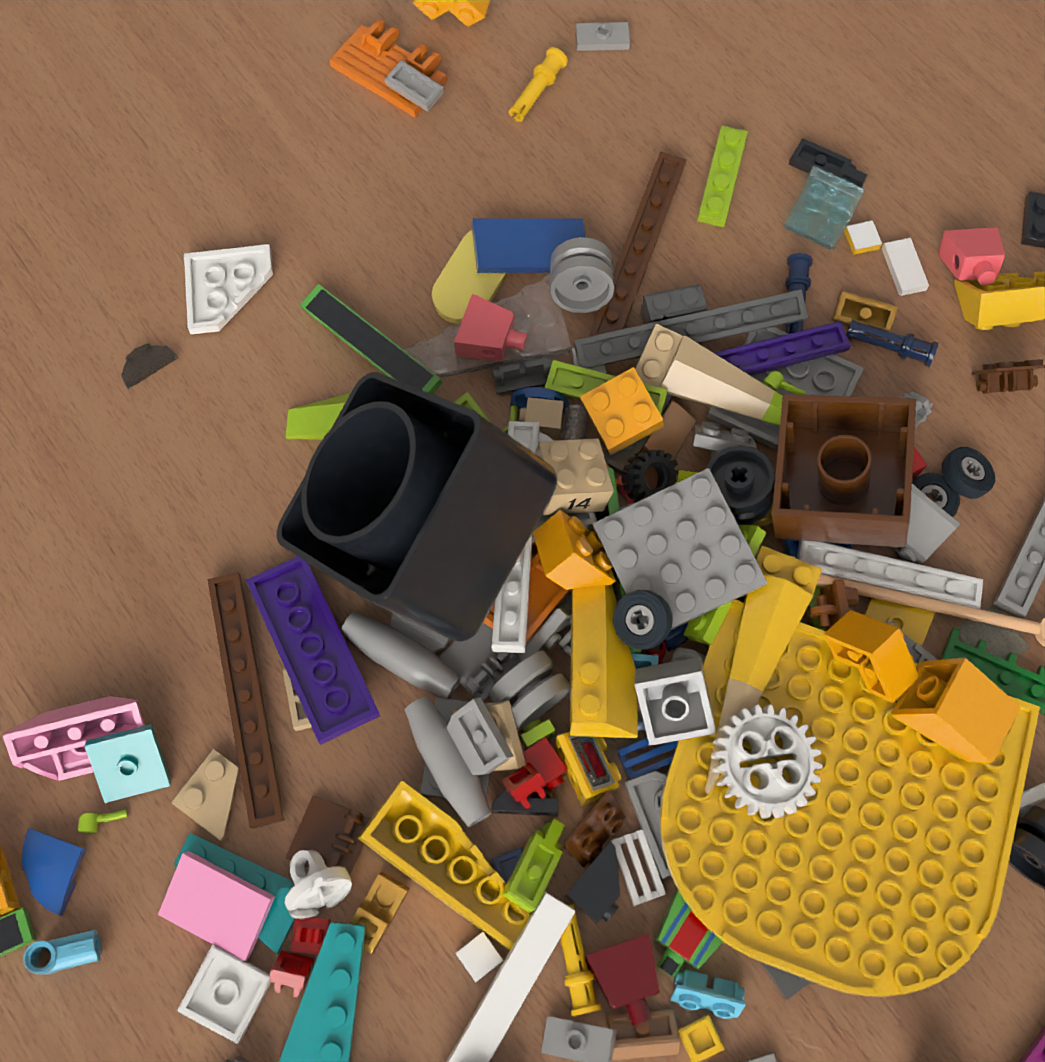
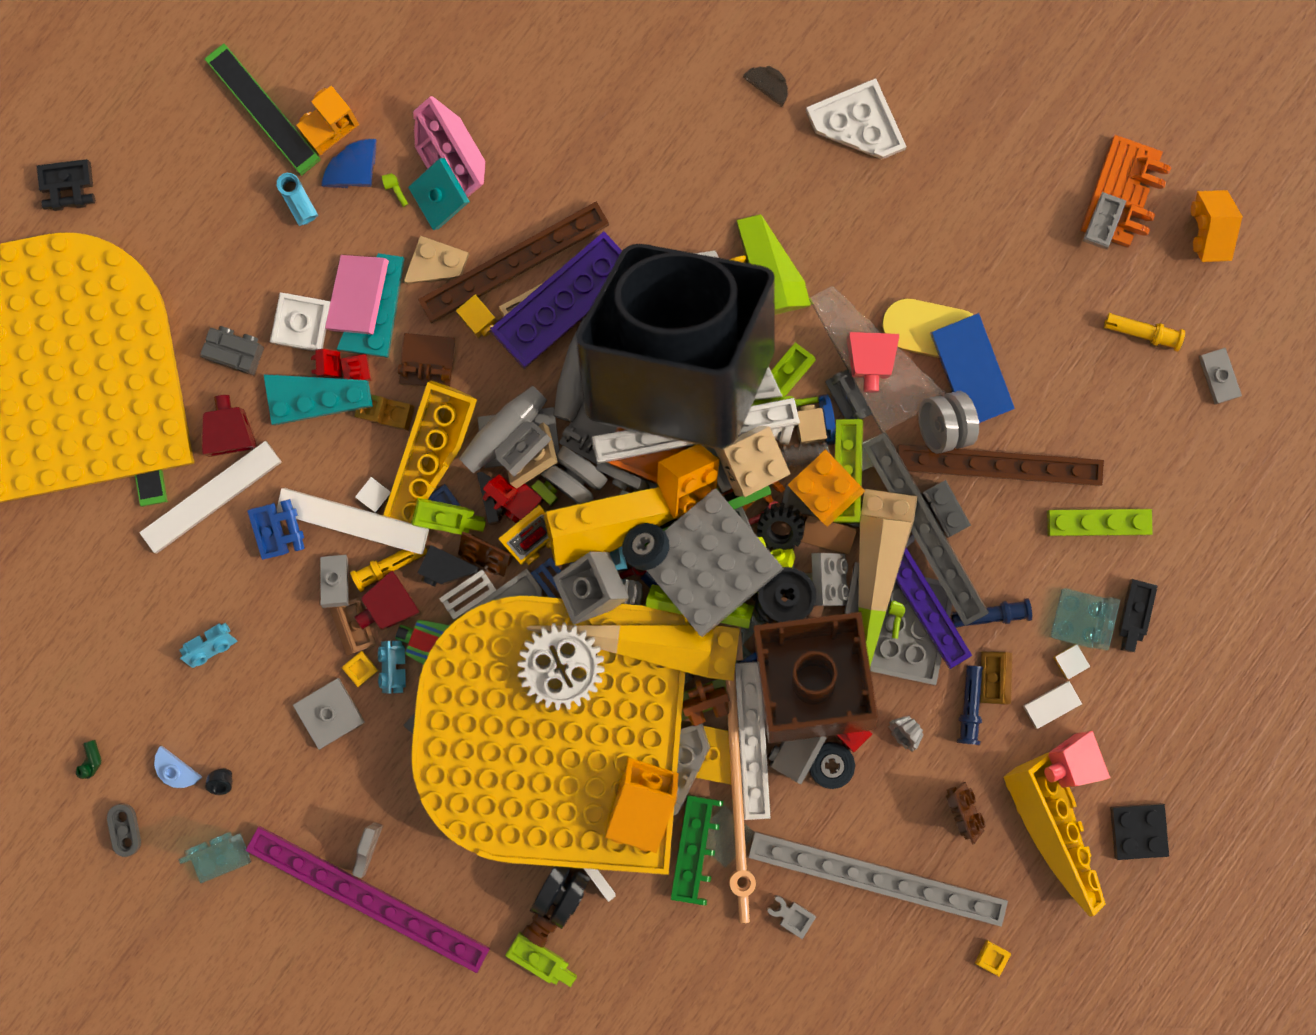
camera: 70 degrees right, 15 degrees up
white tile [285,850,352,919] -> none
black tile [300,284,443,394] -> none
light orange brick [824,610,919,703] -> none
black bush [942,447,996,499] -> none
none -> yellow brick [456,294,497,338]

